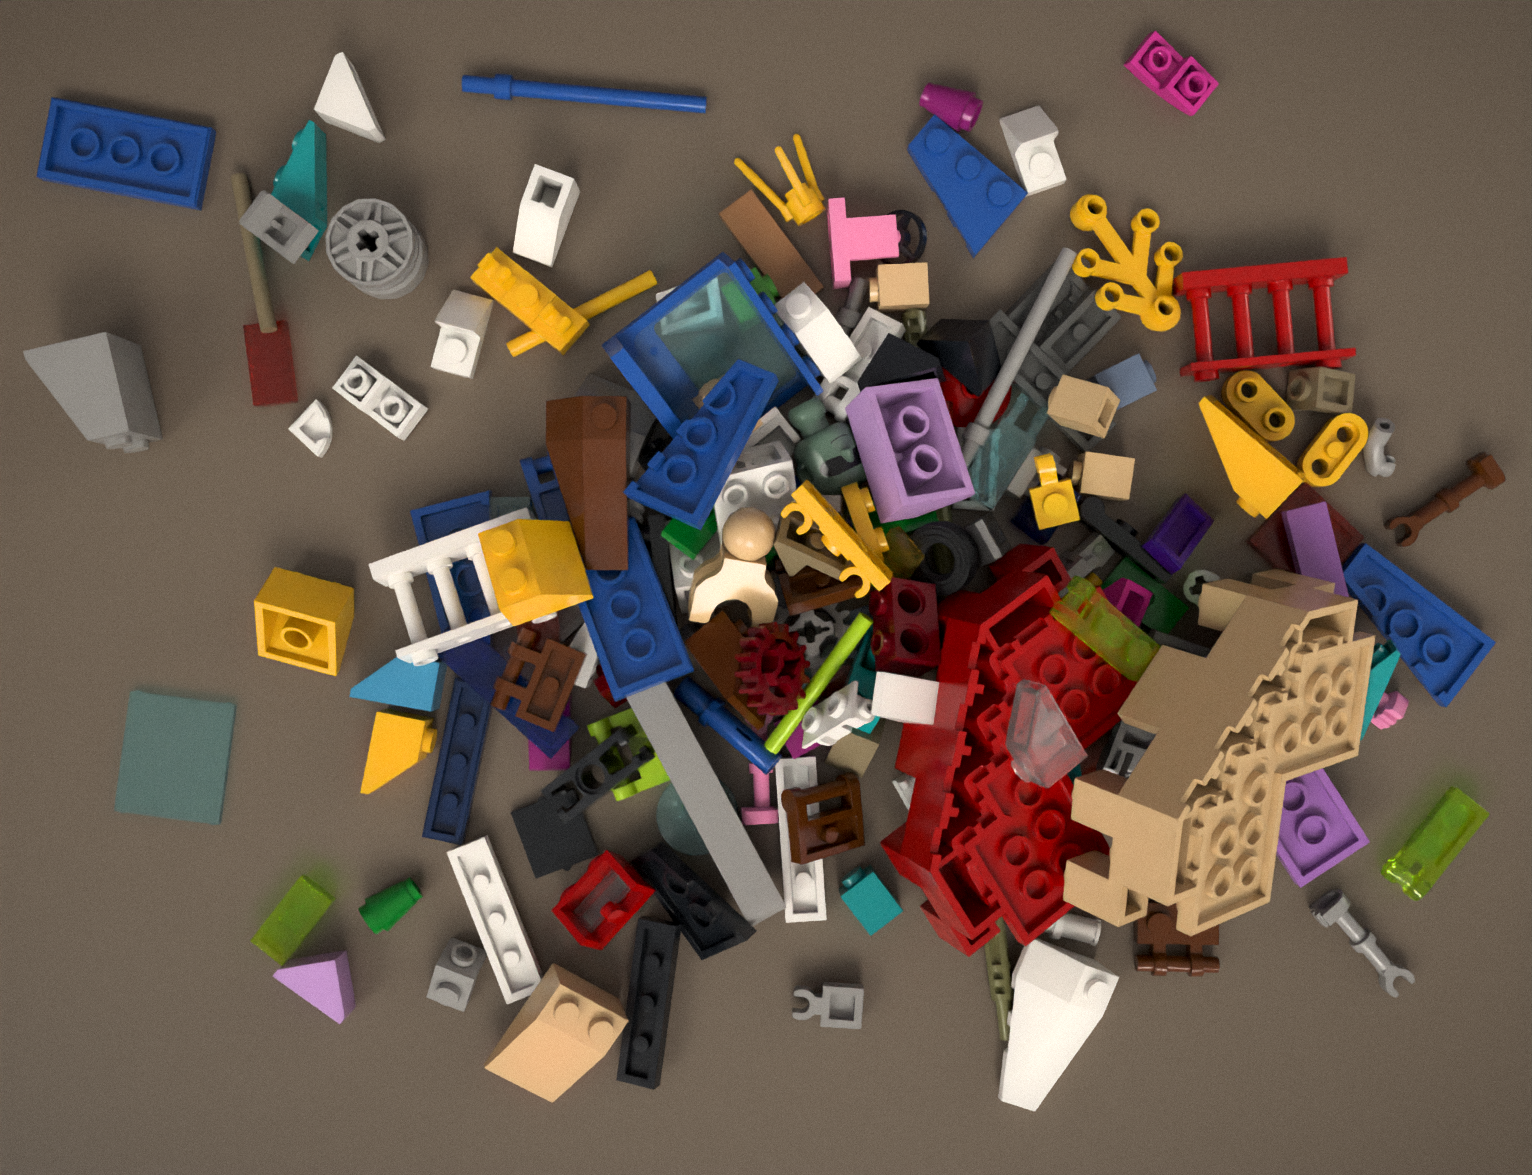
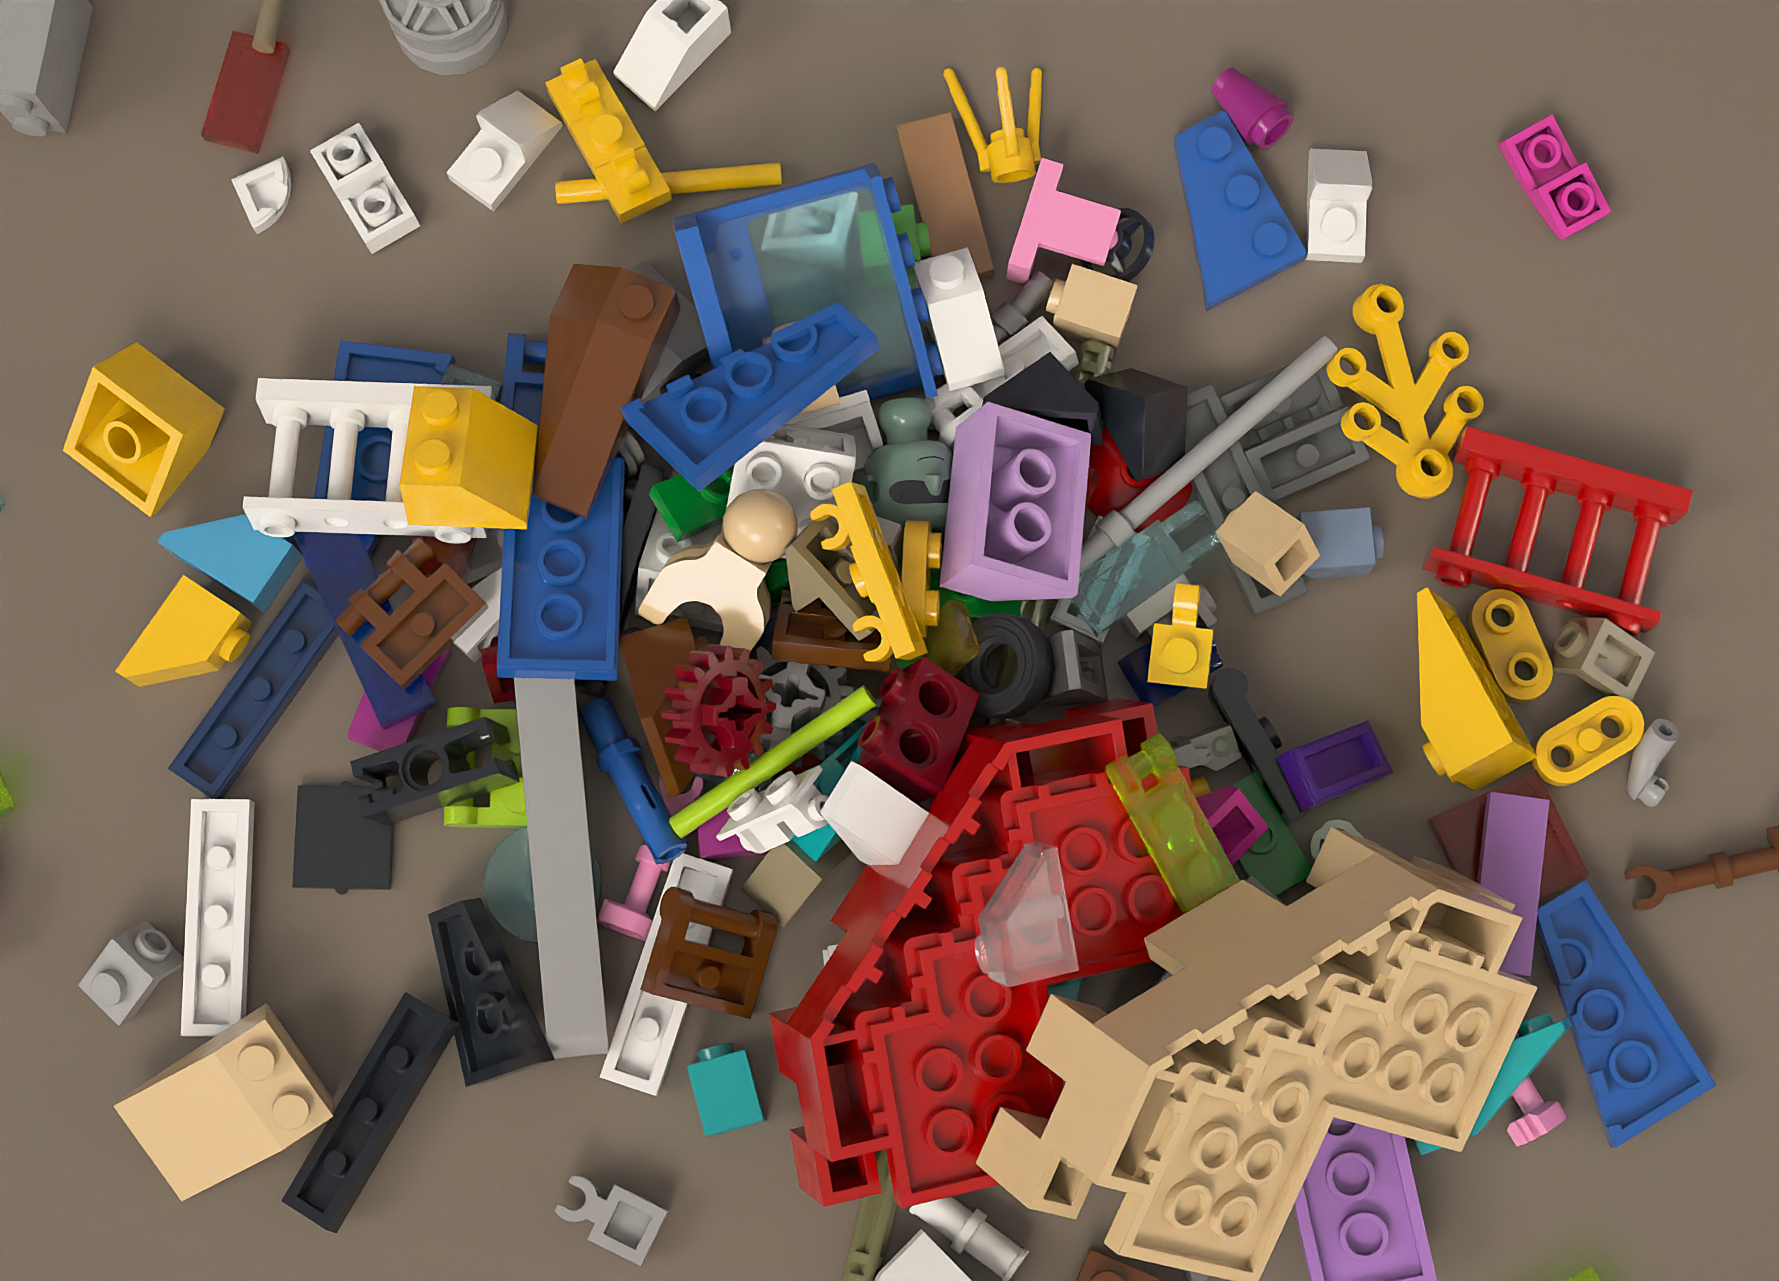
camera: 20 degrees right, 10 degrees down
green cone [358,877,423,935] -> none
red window [551,850,656,951] -> none
tan brick [1068,451,1135,502] -> none

